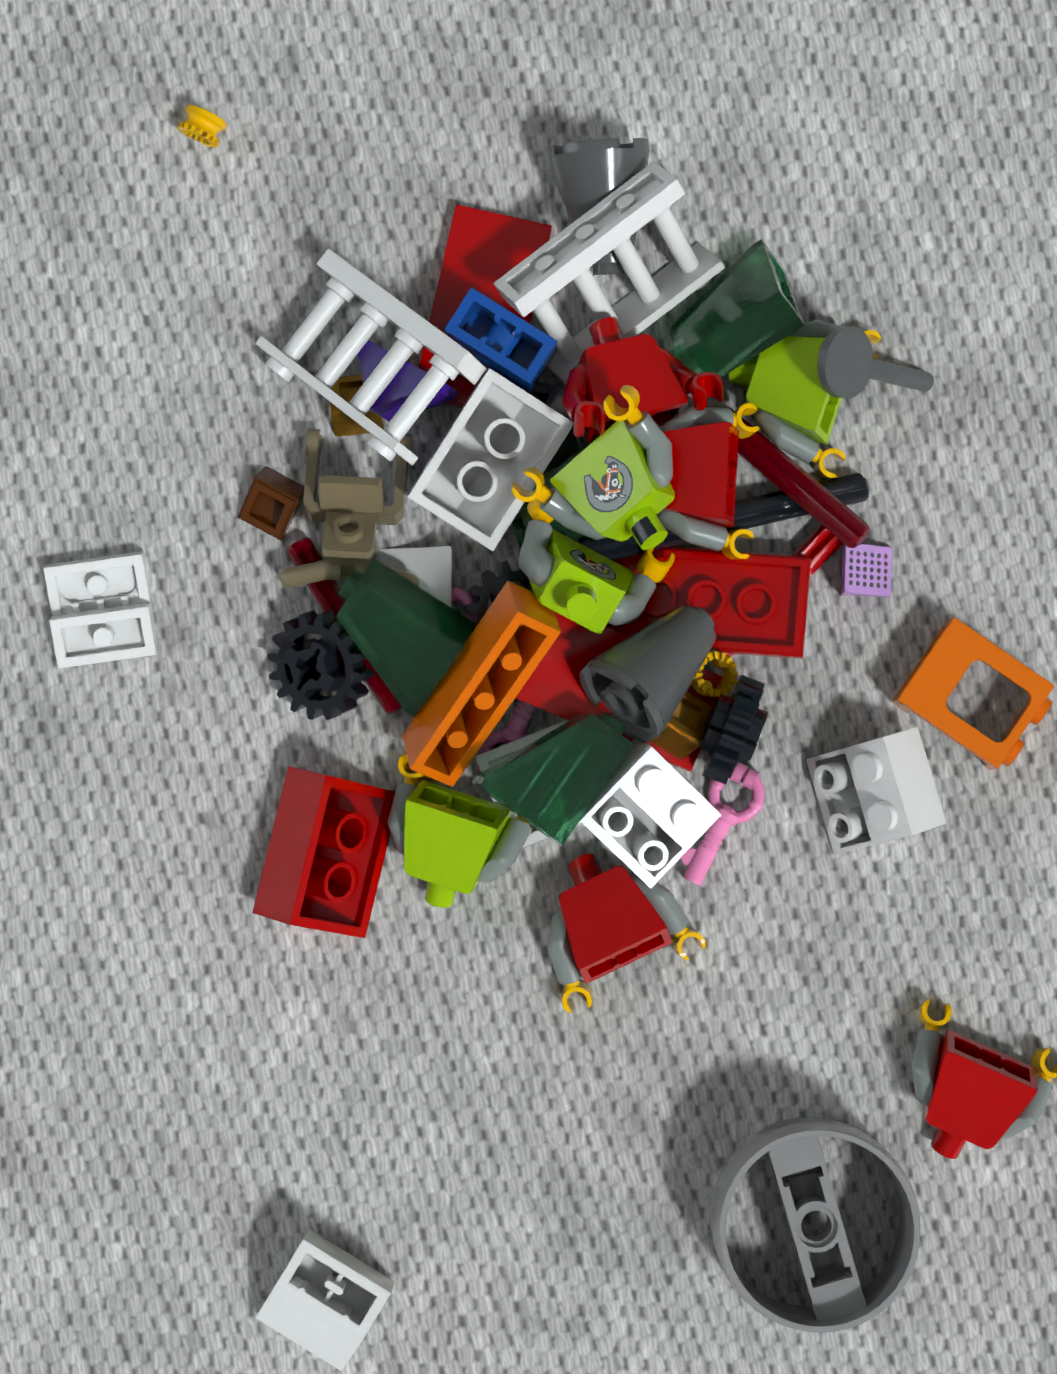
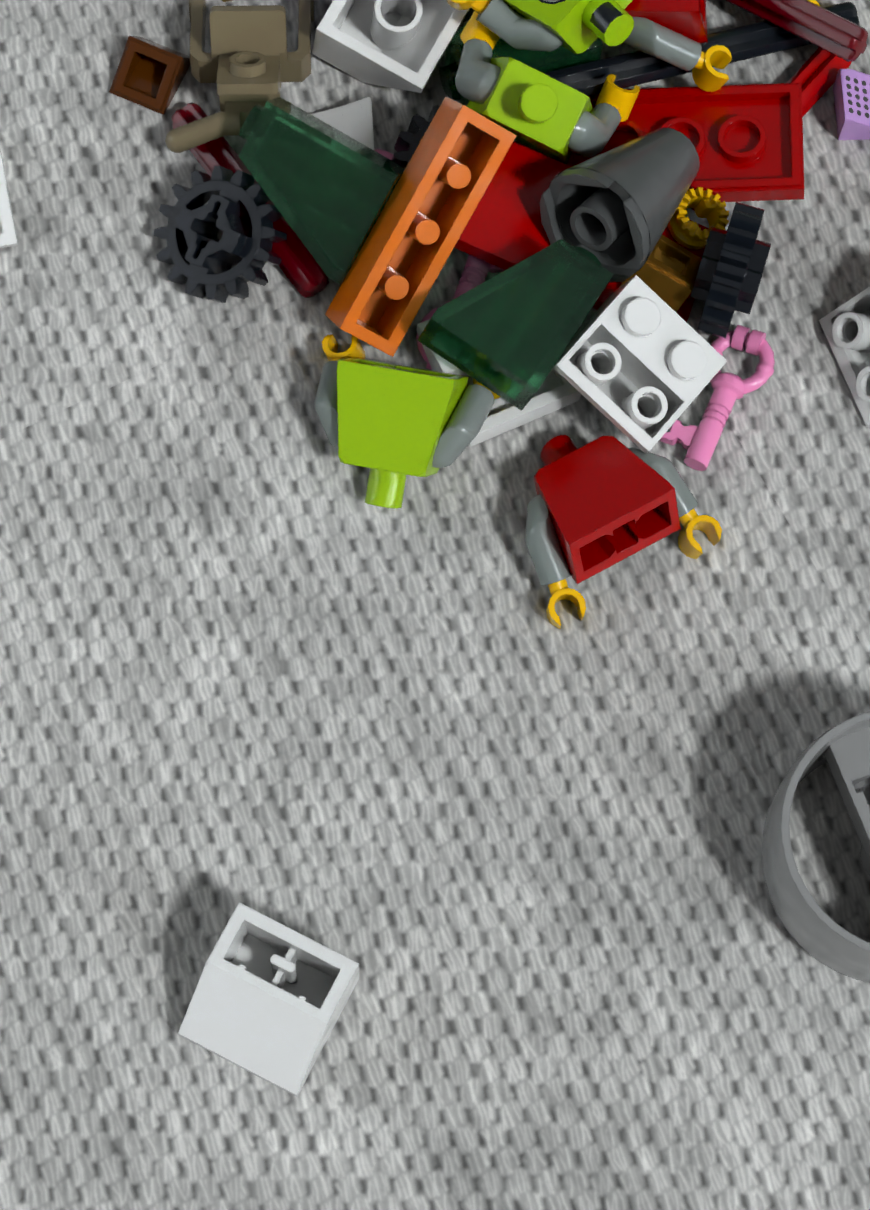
camera: 15 degrees left, 15 degrees down
red slope [252,766,395,938] -> none

